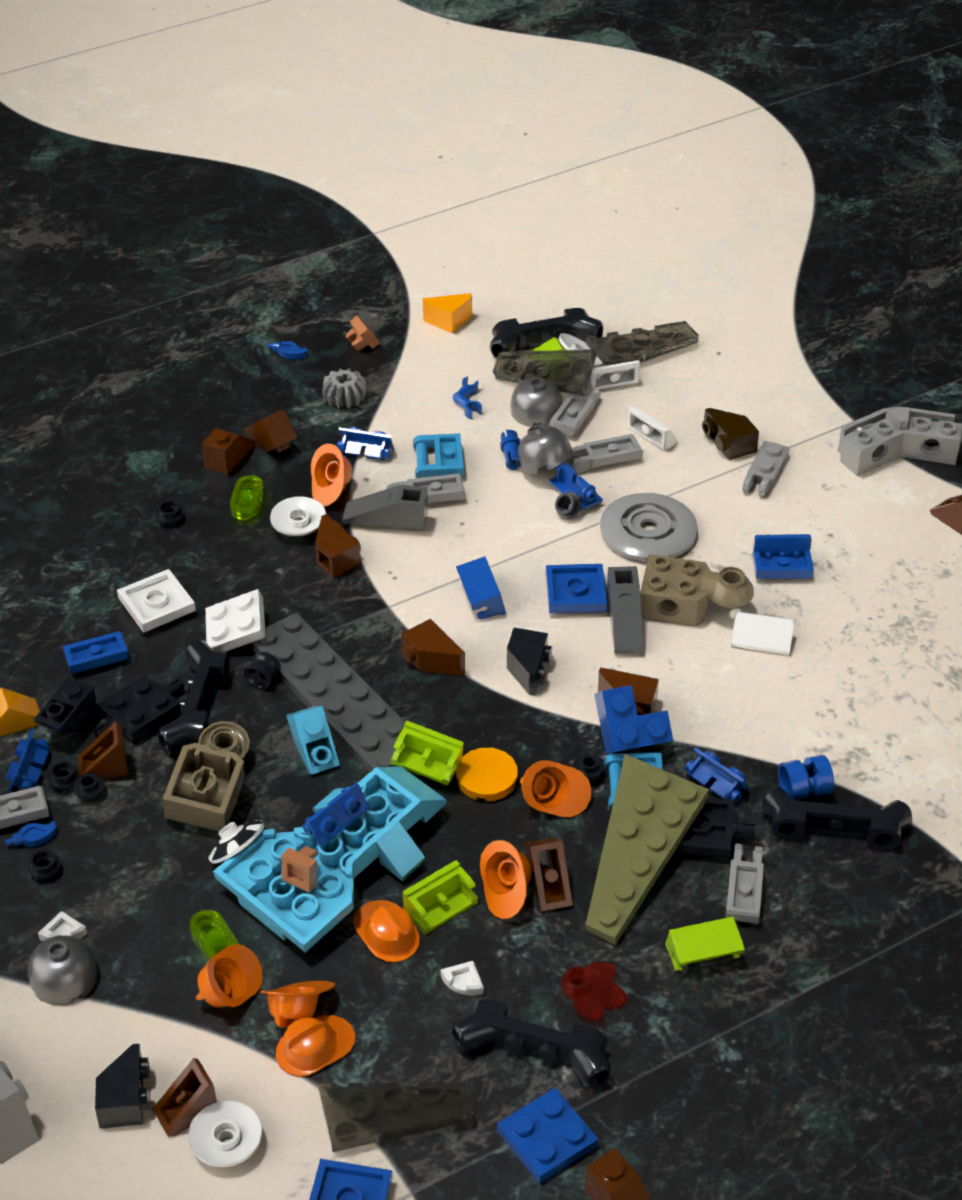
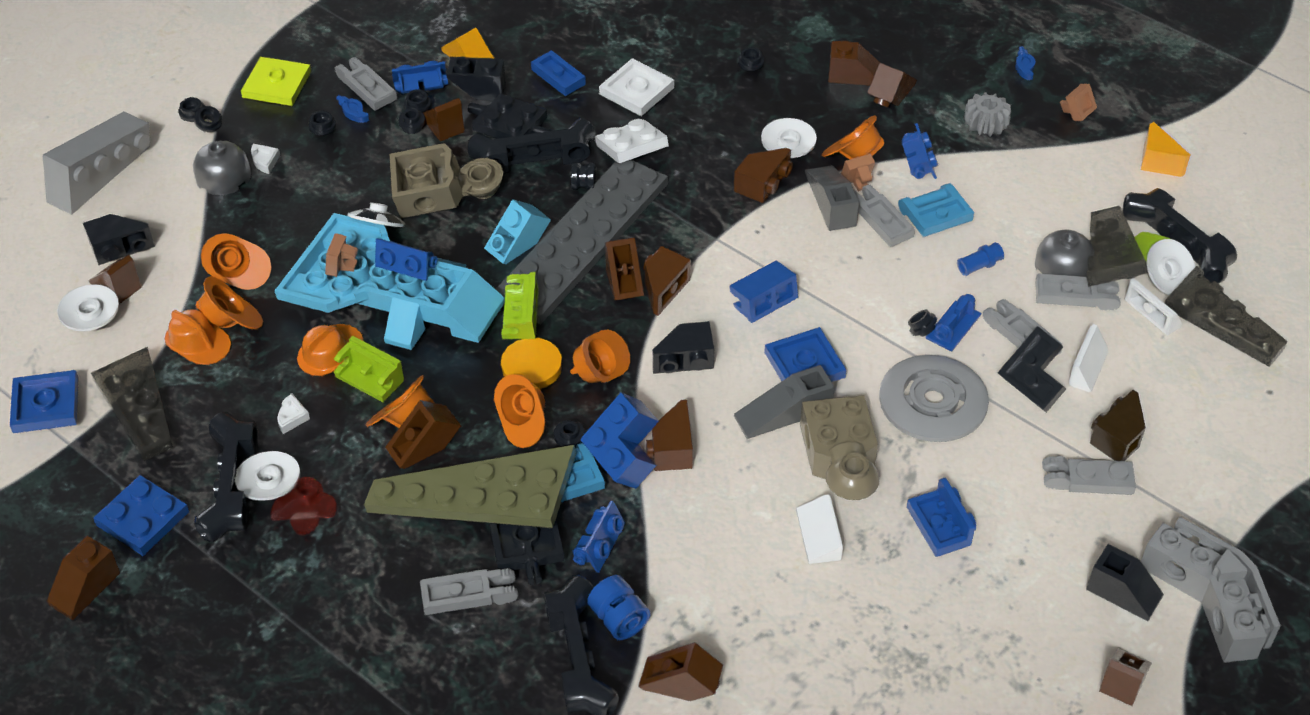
camera: 70 degrees right, 5 degrees up
clear neon green plate [189,910,238,962] -> none
clear neon green plate [230,475,264,520] -> none
blue arm [453,376,482,419] -> none
flat silver cylinder [518,424,573,474] -> none
lime hinge [665,916,745,971] -> none
none -> white dish [235,451,300,501]
none -> orange piece [570,329,630,383]
none -> reddish brown slope [605,237,644,300]
none -> reddish brown slope [638,642,723,701]
none -> nougat tile [841,154,875,191]
none -> black plate [998,326,1066,413]
none -> black slope [1086,544,1164,621]

